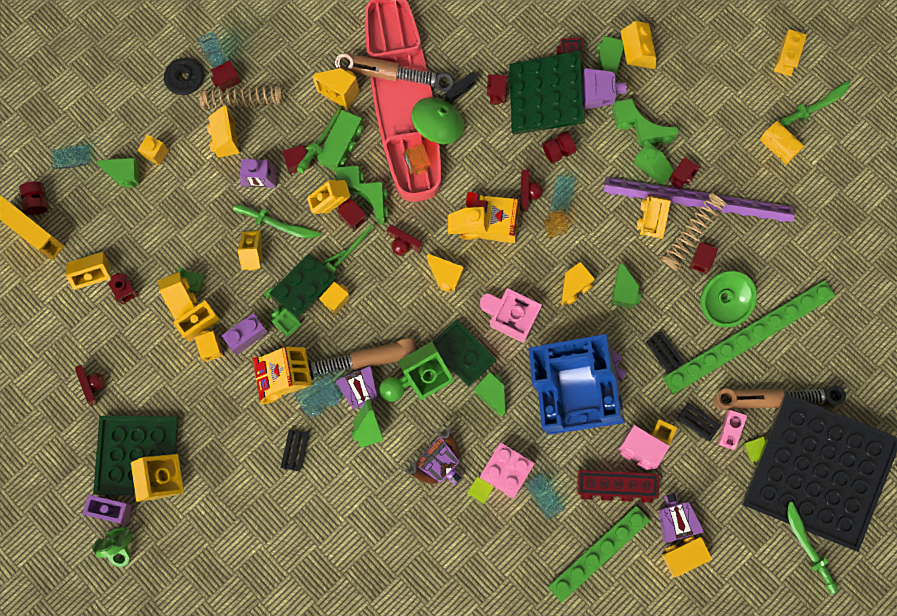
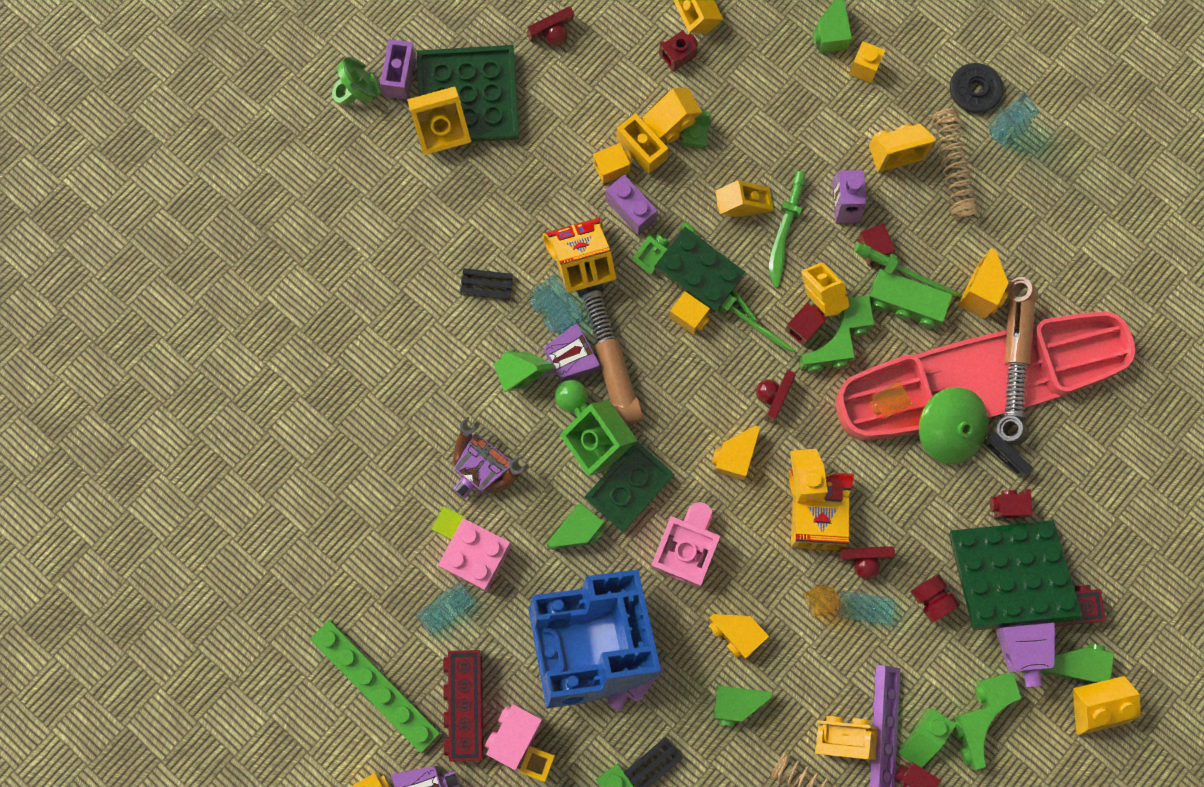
camera: 80 degrees right, 0 degrees up
dark red brick [211,60,241,92] -> none

